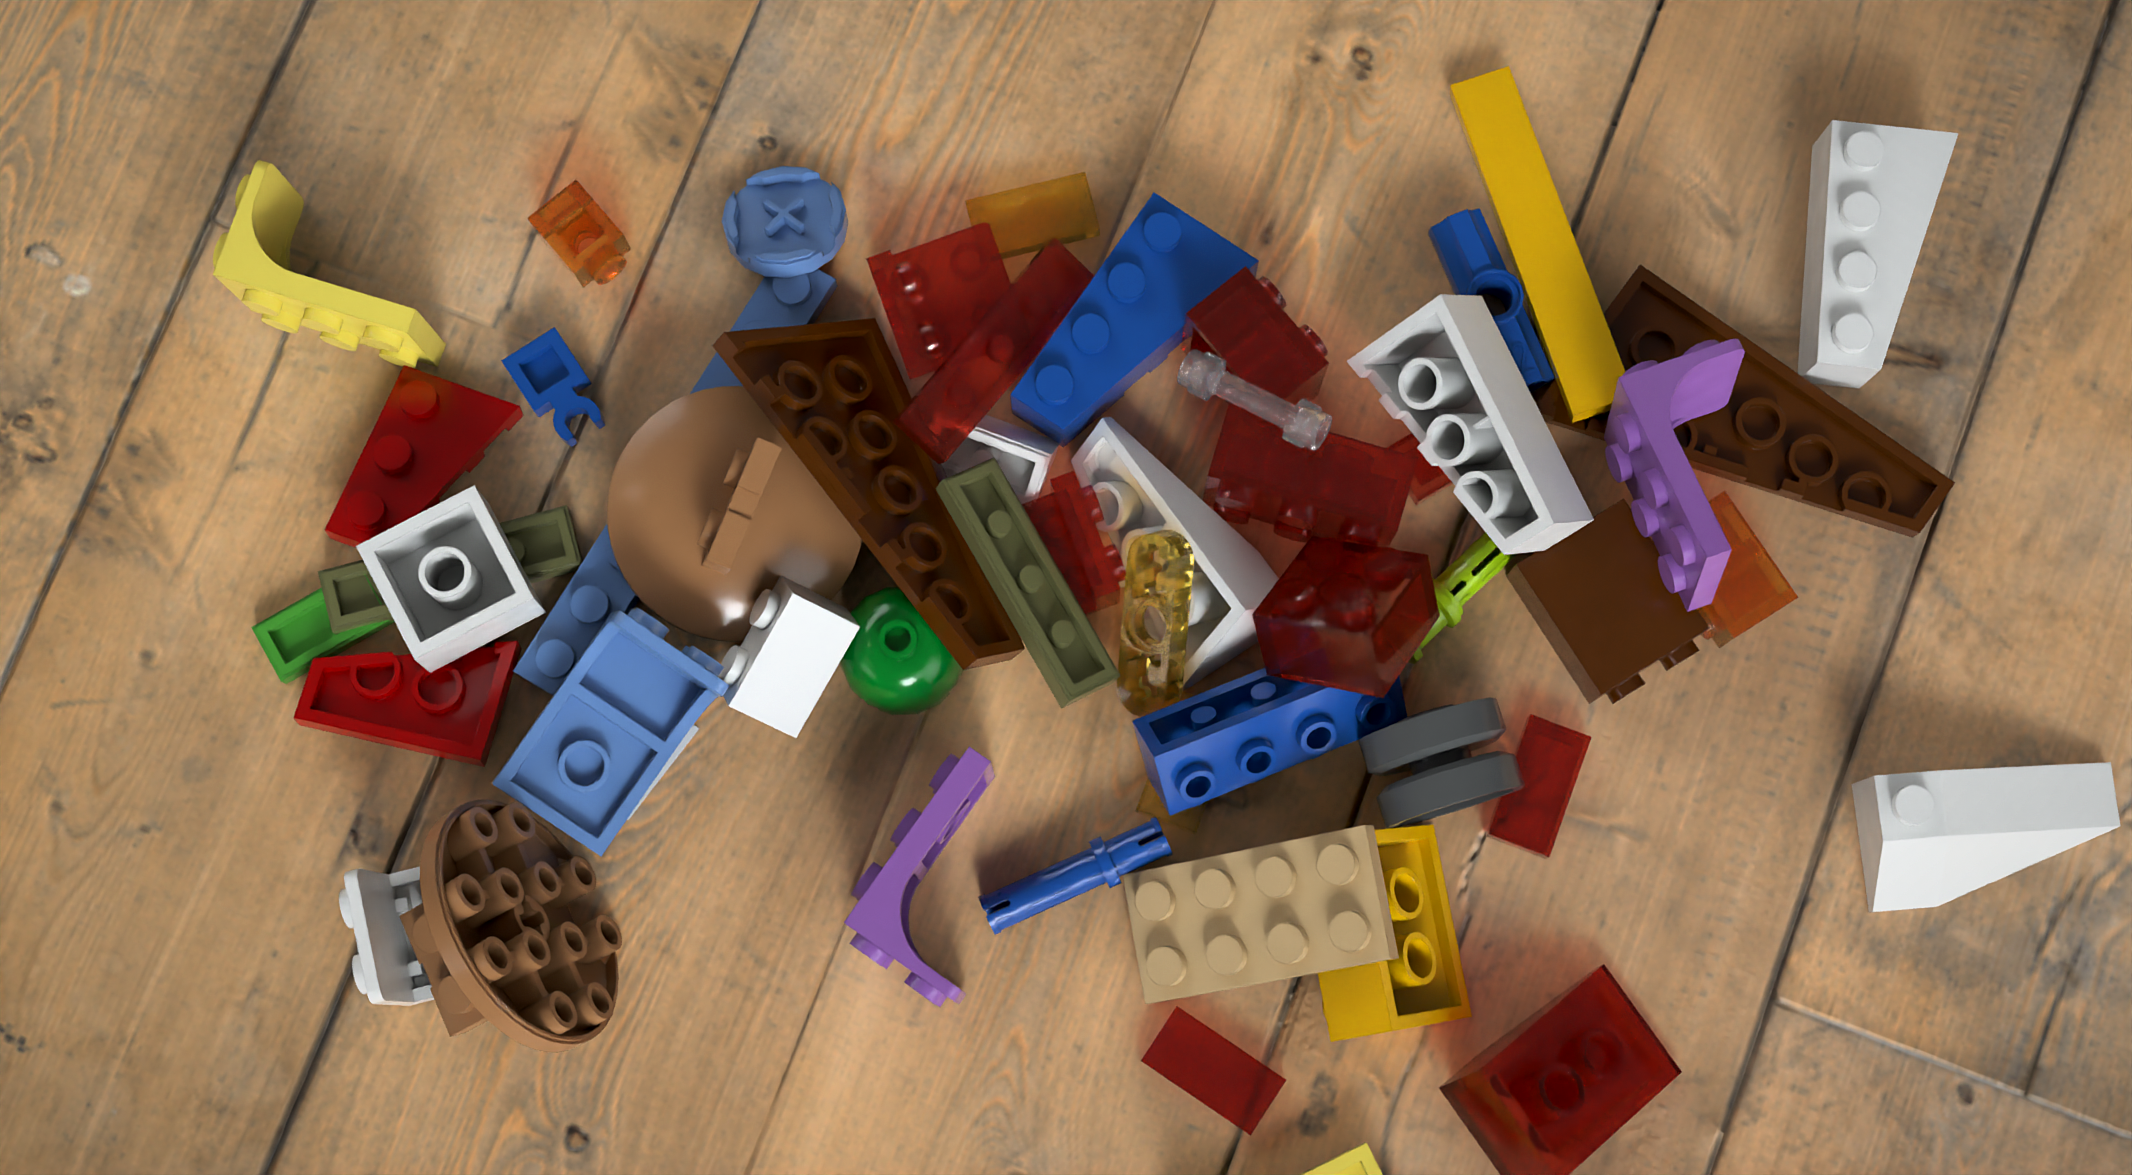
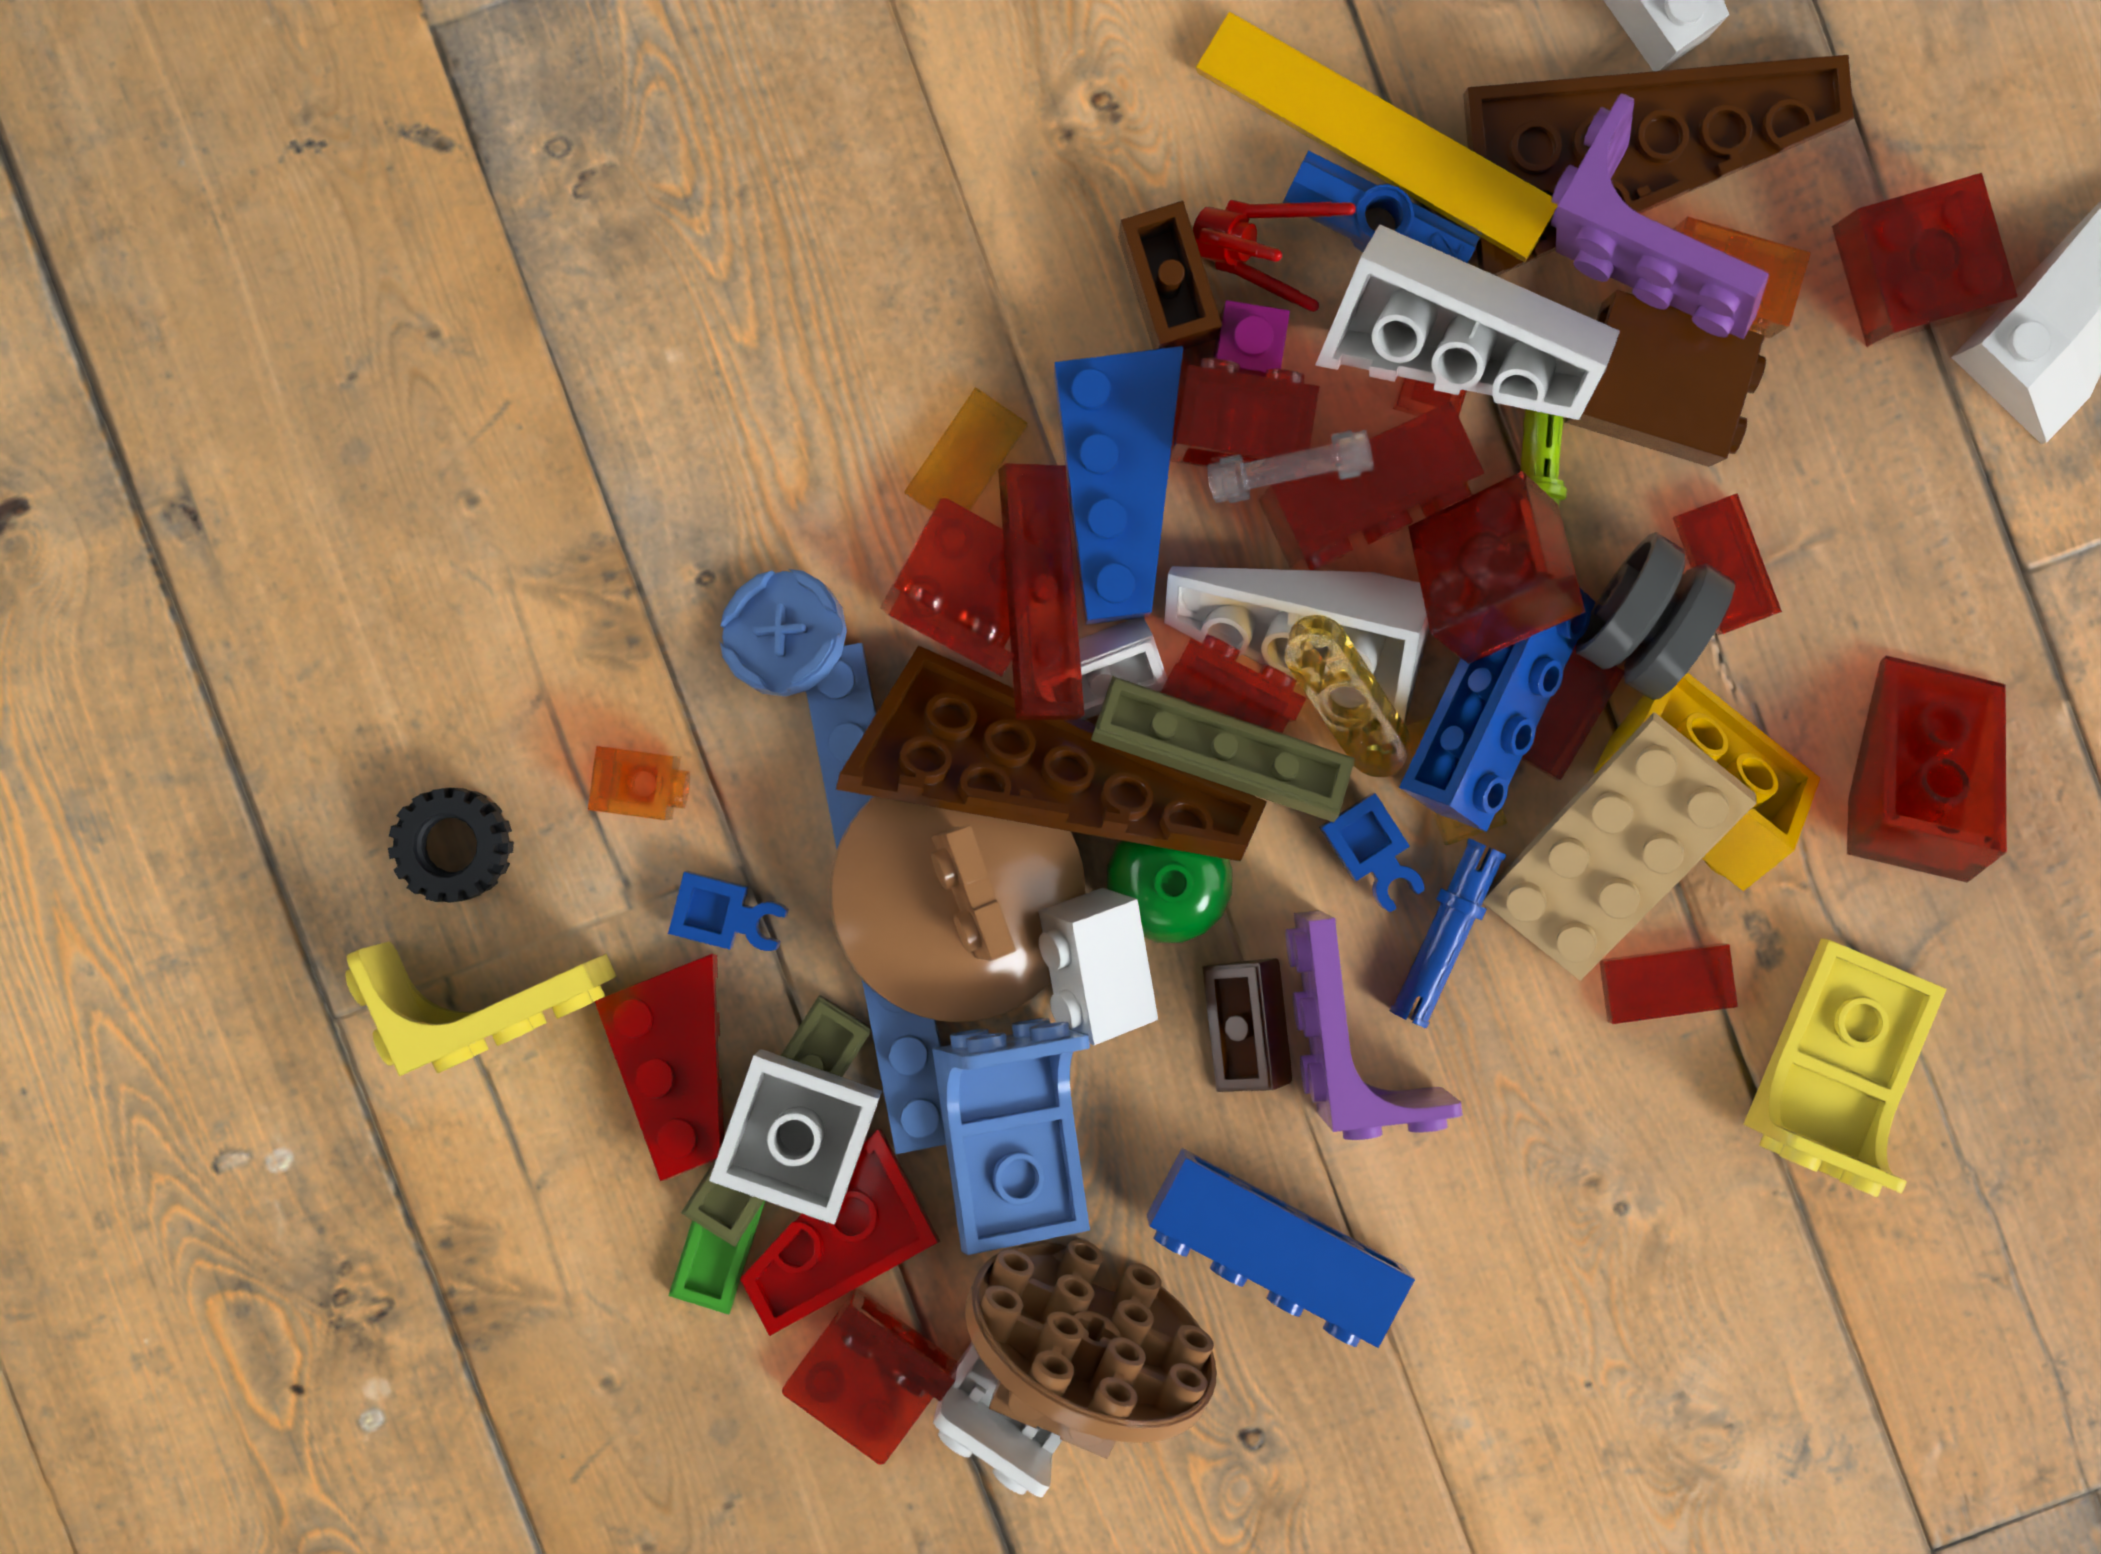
camera: 45 degrees left, 10 degrees up
none -> black tyre [388,788,514,903]
none -> clear red bracket [782,1288,958,1465]
none -> reddish brown brick [1118,200,1222,350]
none -> blue brick [1146,1148,1415,1348]
none -> red plant [1192,200,1356,312]
none -> reddish brown slope [1202,958,1292,1092]
none -> magenta brick [1210,300,1290,387]
none -> blue plate [1319,793,1425,912]
none -> clear red tile [1521,645,1624,780]
none -> clear red brick [1832,173,2018,347]

